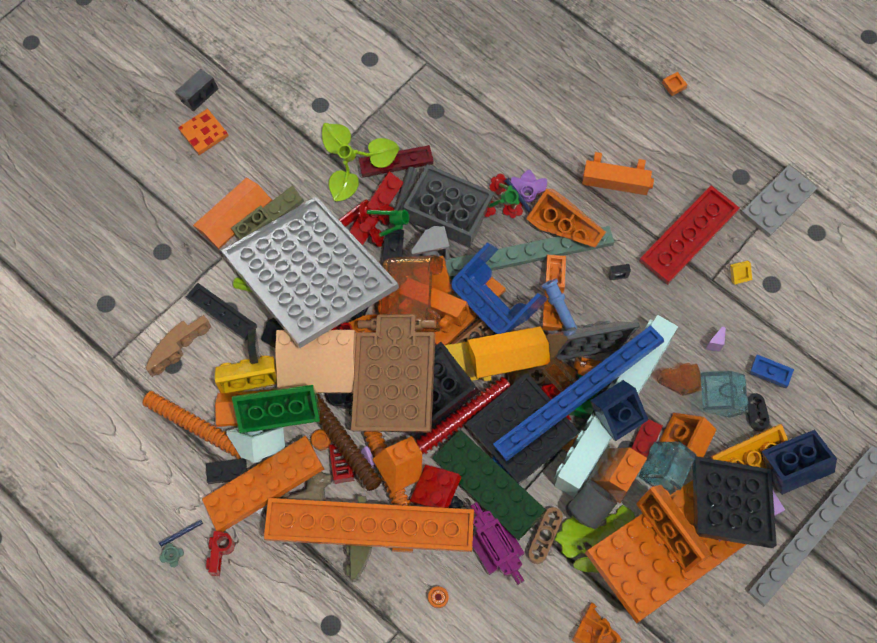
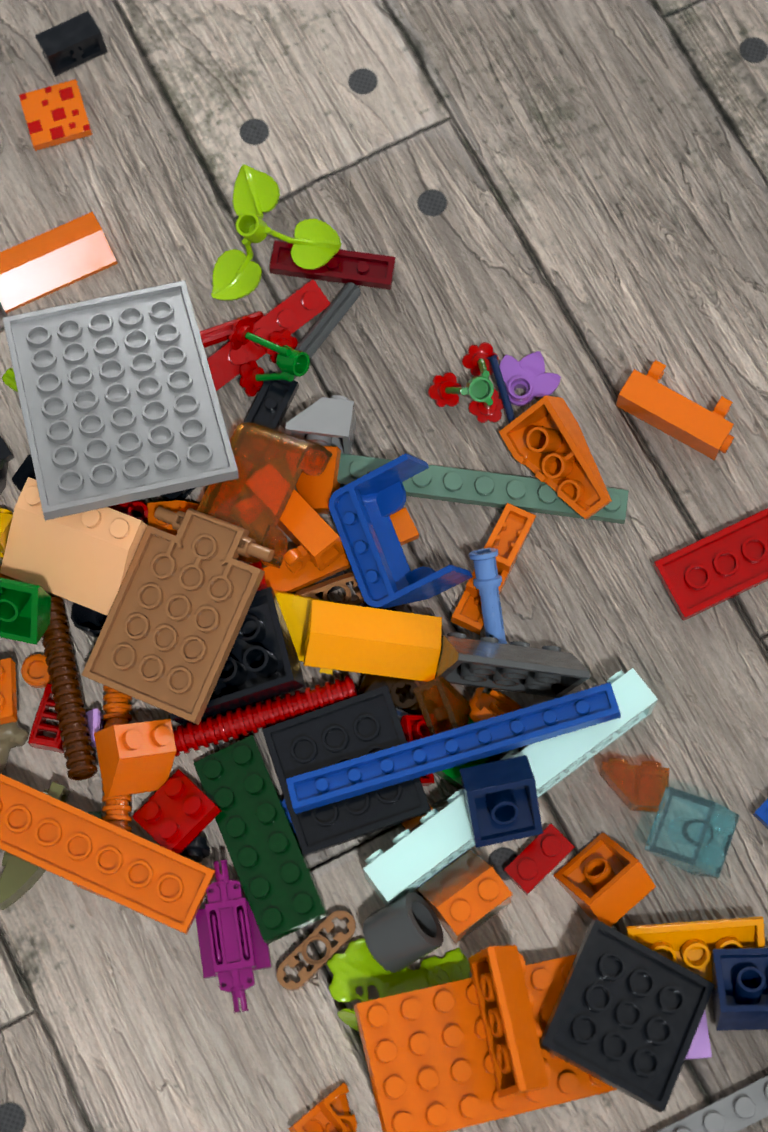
camera: 25 degrees right, 5 degrees up
olive slope [232,185,304,239] -> none
dark grey slope [403,164,494,247] -> none
orange tile [428,586,449,608] -> none
black tile [608,264,631,281] -> none
clear light blue brick [638,442,697,490] -> none
lavender slope [706,327,726,351] -> none
black beam [745,393,770,431] -> none

